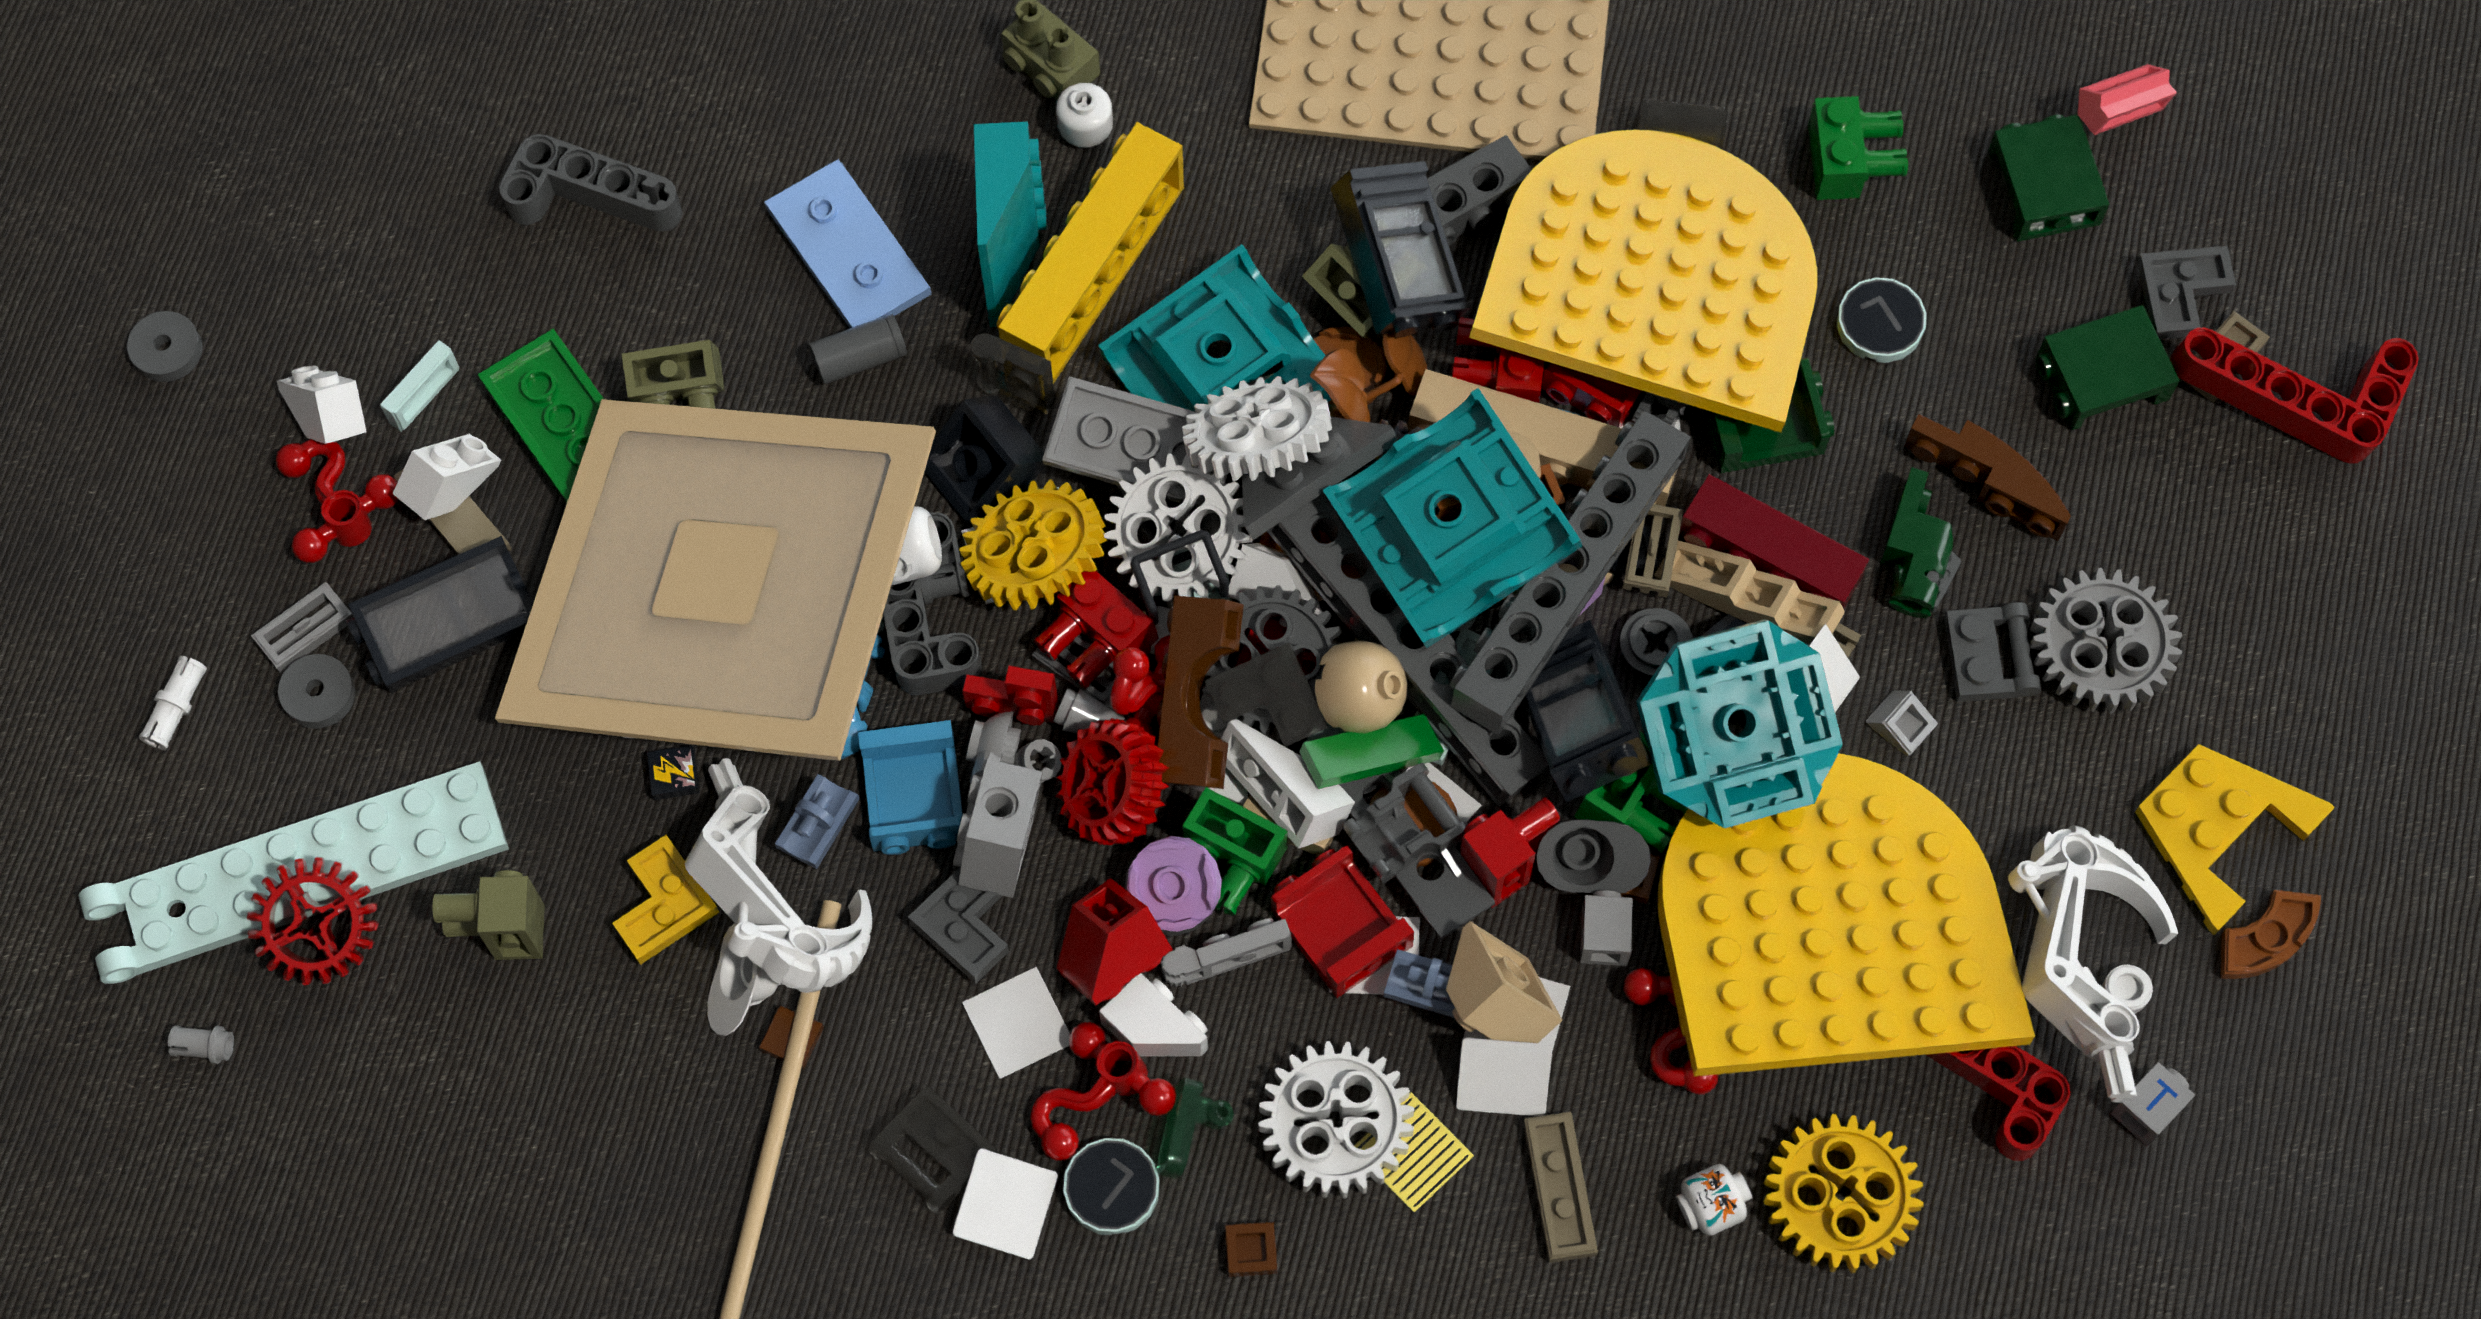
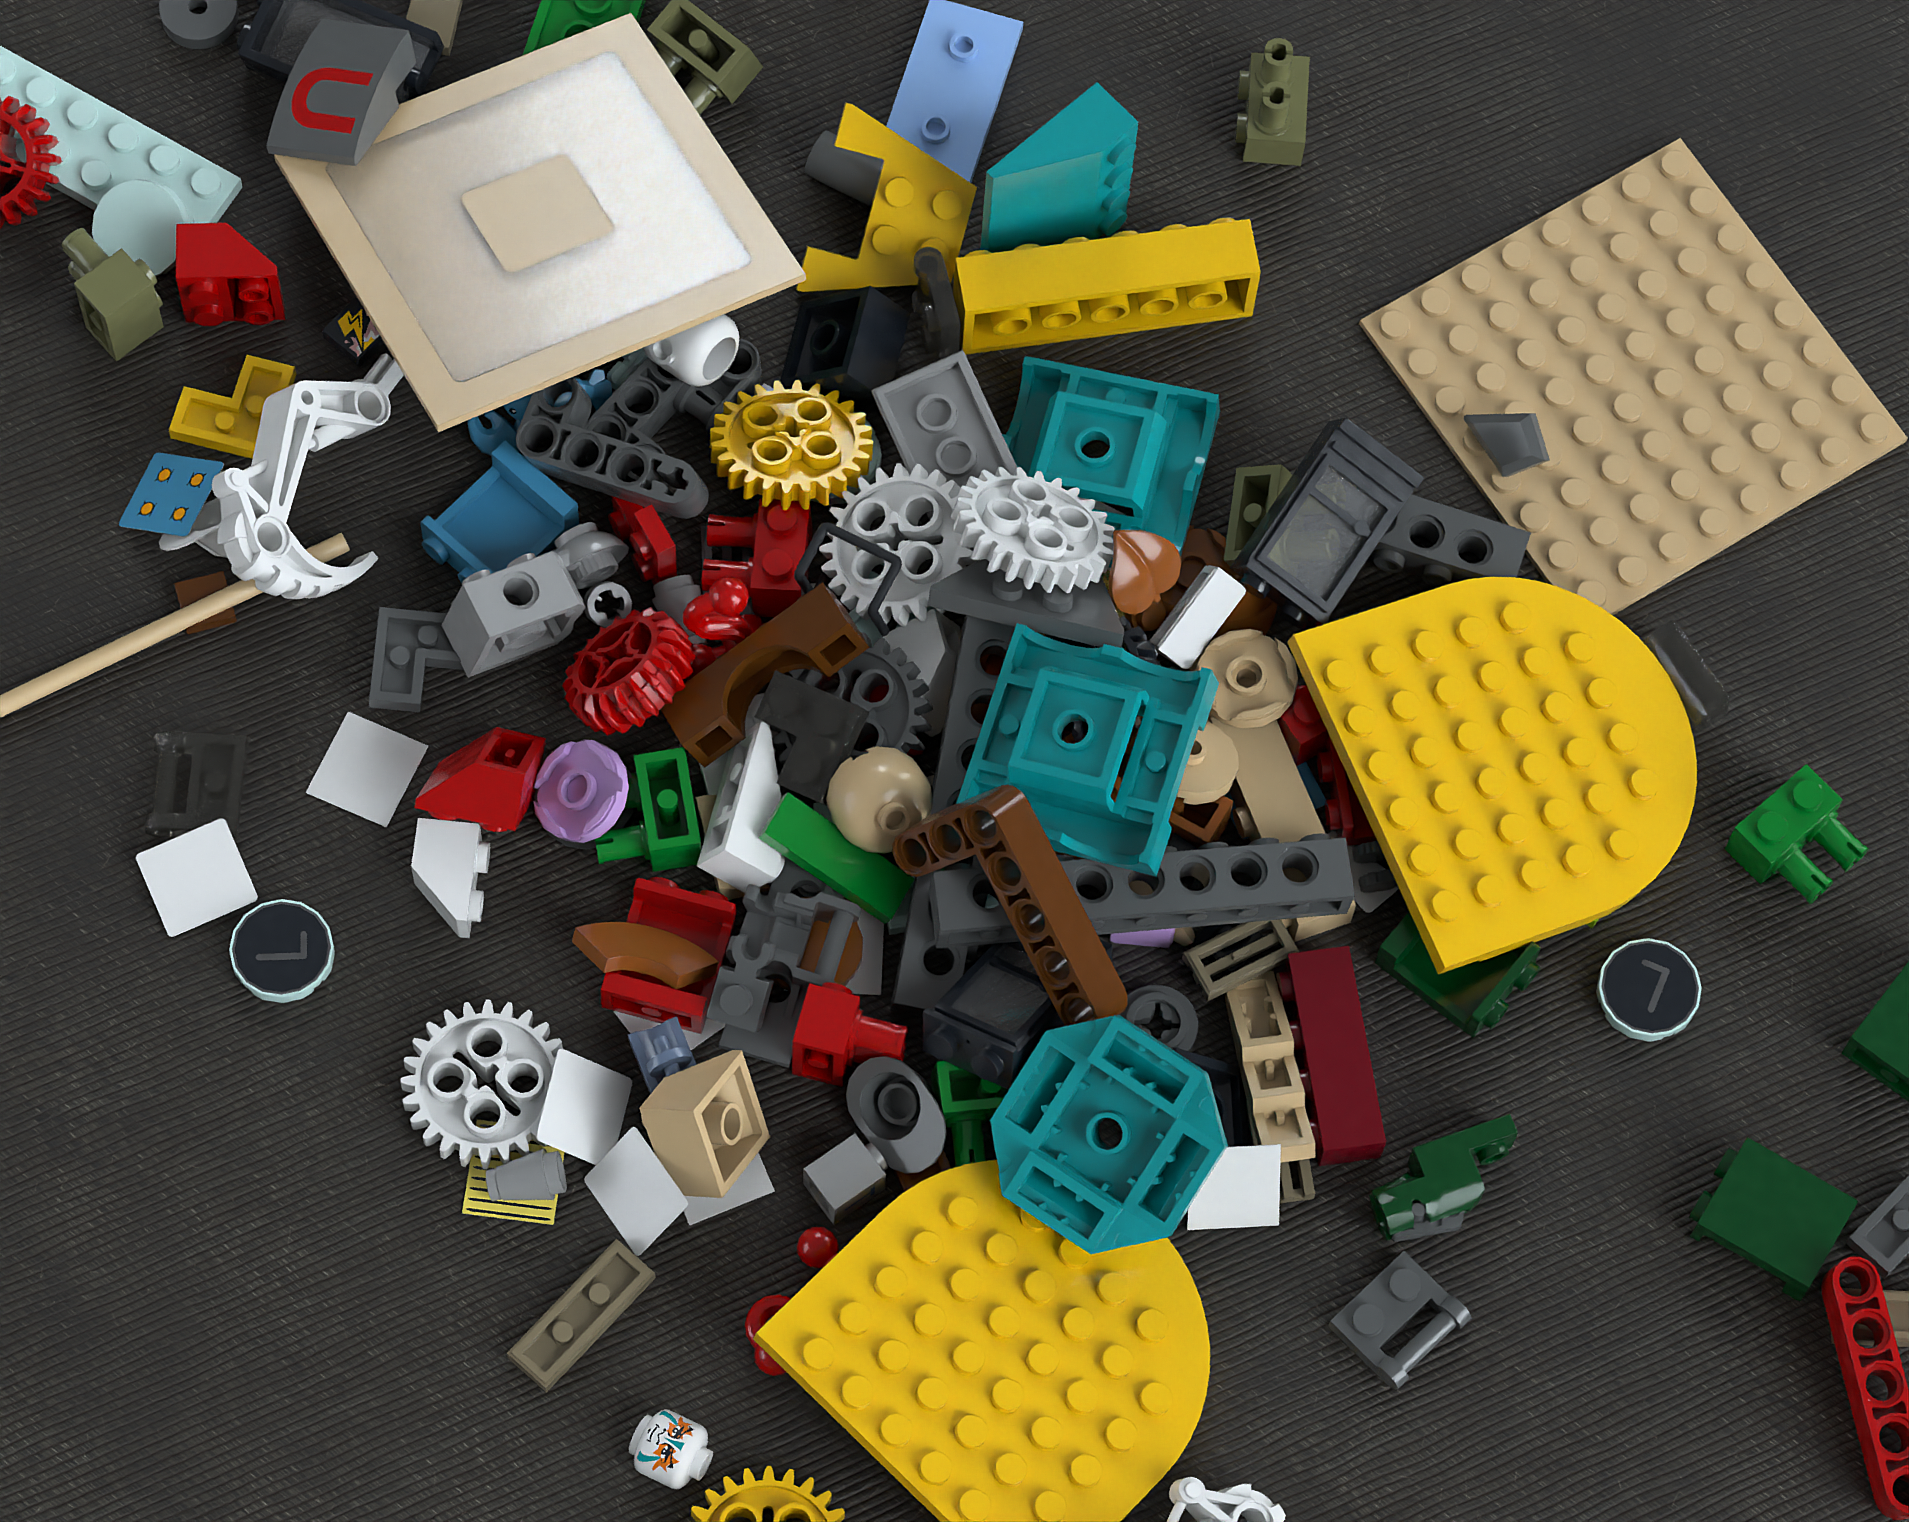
camera: 45 degrees right, 0 degrees up
sand blue hips [775,774,859,869] -> none
red piece [1030,1022,1176,1161] -> none
white head [1056,83,1113,147] -> none
clear green piece [1156,1077,1234,1179] -> none
light grey hinge [1161,918,1292,988] -> none
reddish brown tile [1225,1222,1277,1277] -> none
light grey slope [1866,690,1938,756] -> none
reddish brown slope [1904,414,2071,541] -> none
light grey gear [2029,568,2182,714] -> none
none -> light aqua tile [92,179,190,277]
none -> dark azure sticker [119,453,224,537]
none -> red slope [176,223,285,326]
none -> dark grey slope [266,19,416,166]
none -> light grey cone [486,1148,567,1201]
none -> dark grey beam [516,376,709,519]
none -> white sticker [536,1049,632,1165]
none -> dark orange tile [572,922,719,989]
none -> dark grey plate [706,933,776,1033]
none -> yellow wing [796,102,977,292]
none -> reddish brown beam [892,784,1128,1026]
none -> white slope [1150,565,1246,669]
none -> tan plate [1196,629,1298,729]
none -> dark grey piece [1464,413,1550,477]

